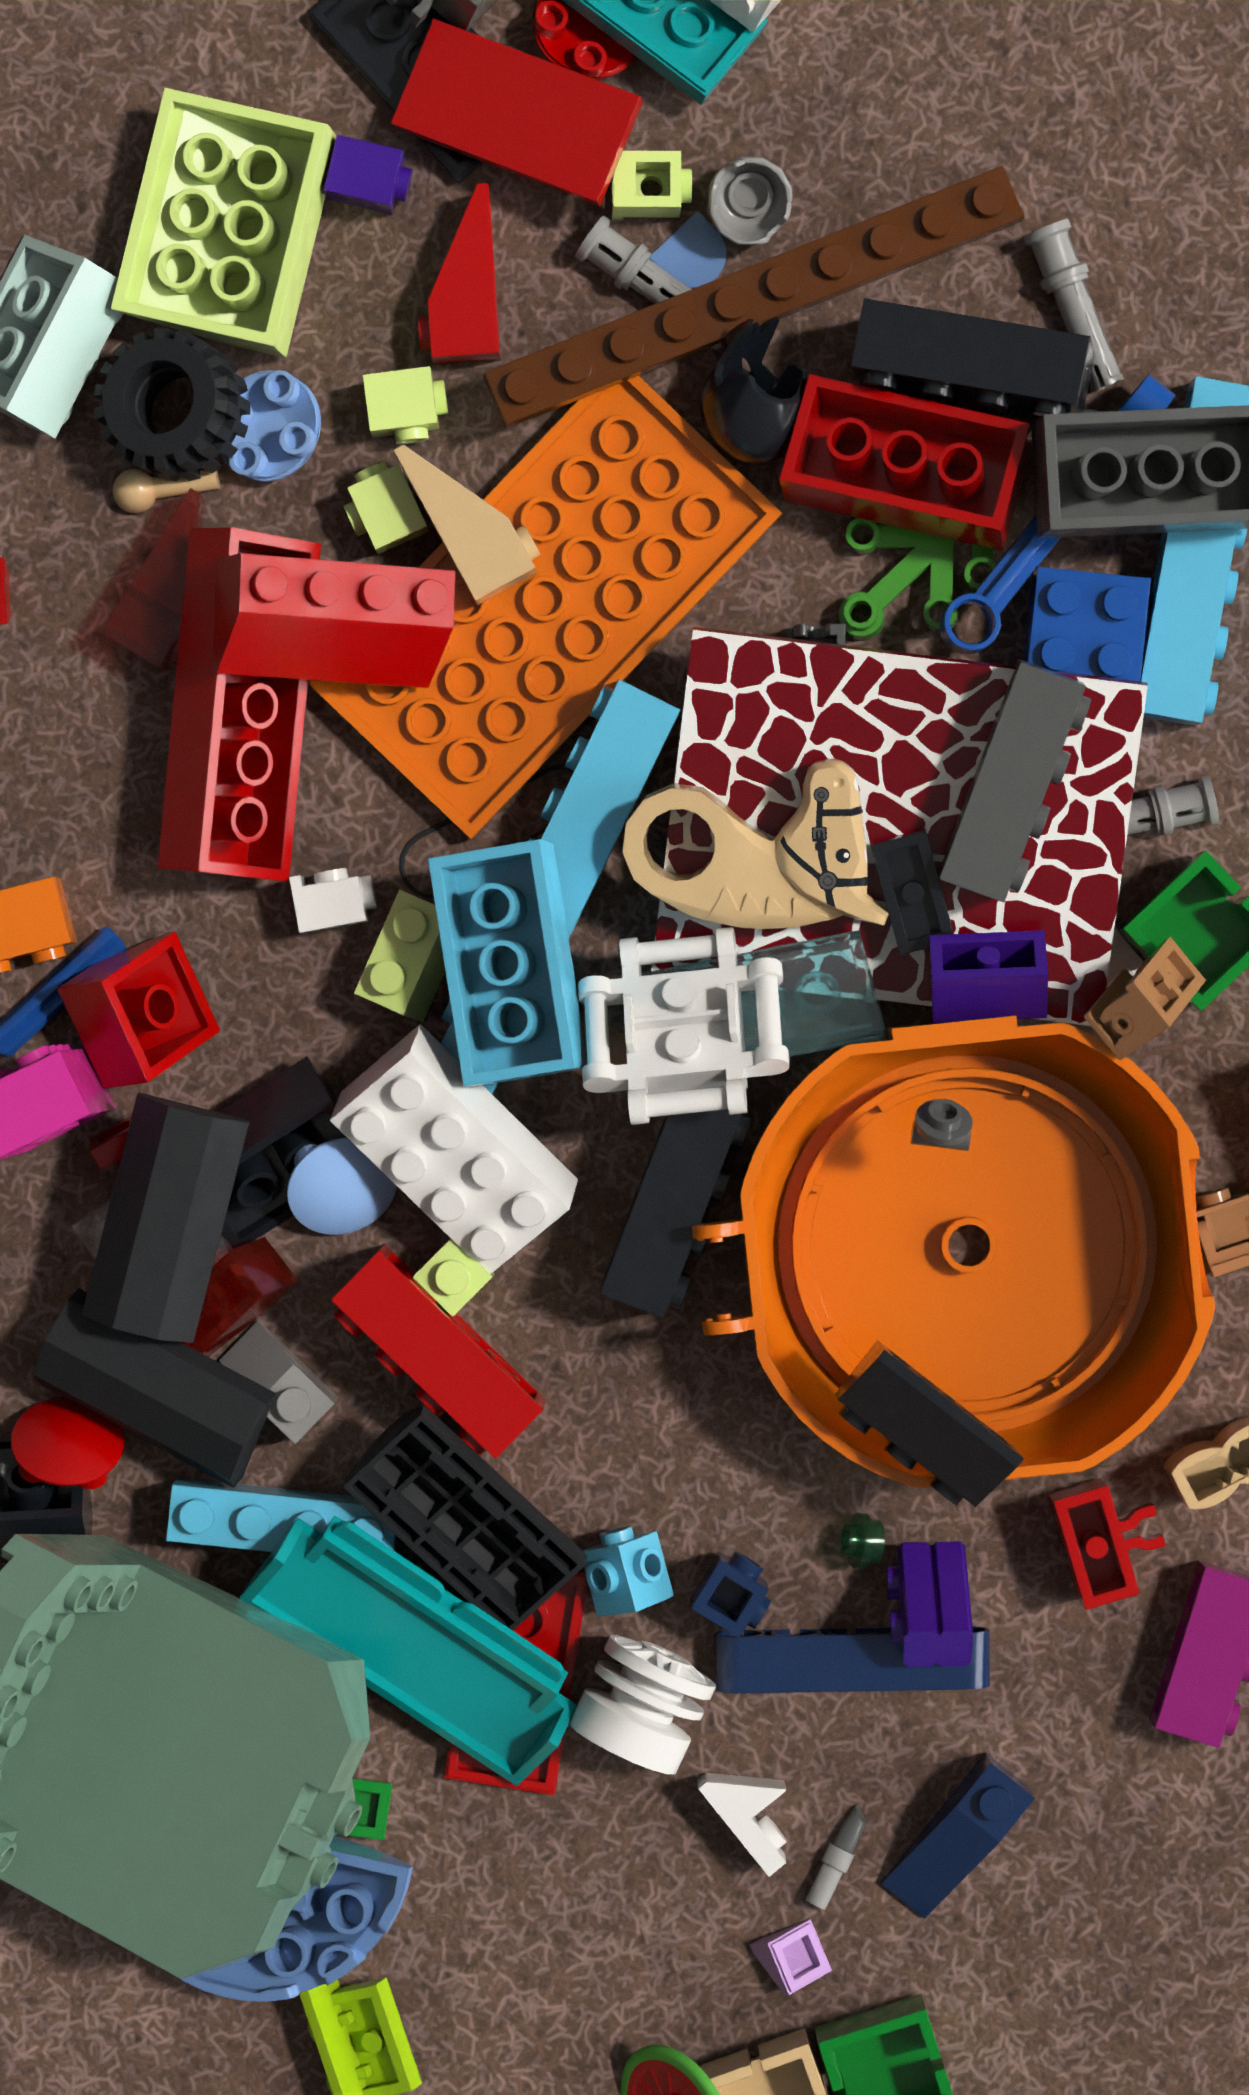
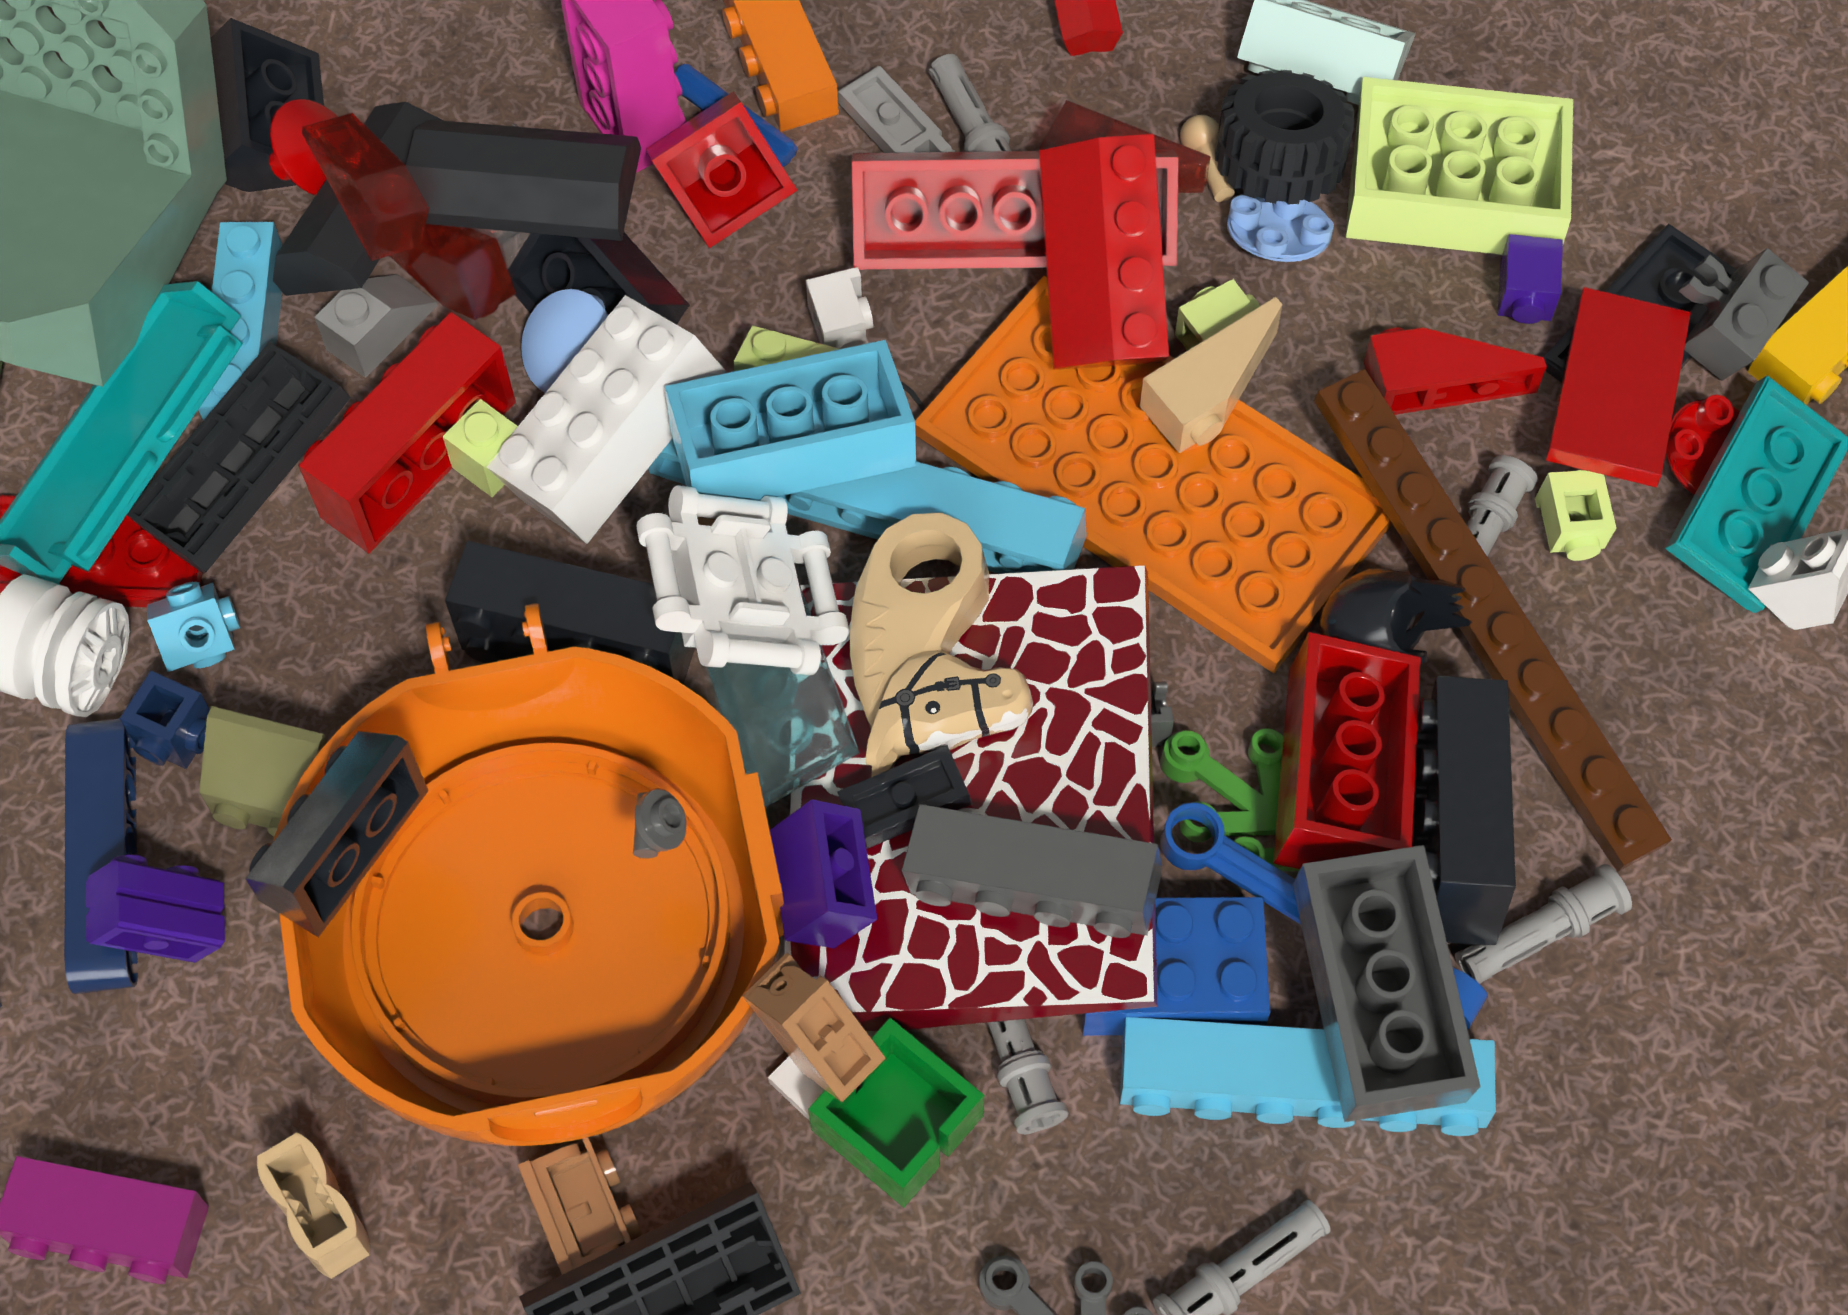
camera: 85 degrees right, 25 degrees down
yellowish green brick [363,366,448,444] -> none
medium blue piece [650,211,726,288] -> none
light grey hair [707,156,792,245] -> none
clear green plate [840,1513,885,1569] -> none
red brick [1047,1478,1166,1610] -> none
none -> olive slope [199,706,327,836]
none -> clear red slope [302,113,429,261]
none -> light grey hinge [838,66,955,153]
none -> light grey pin [929,54,1012,152]

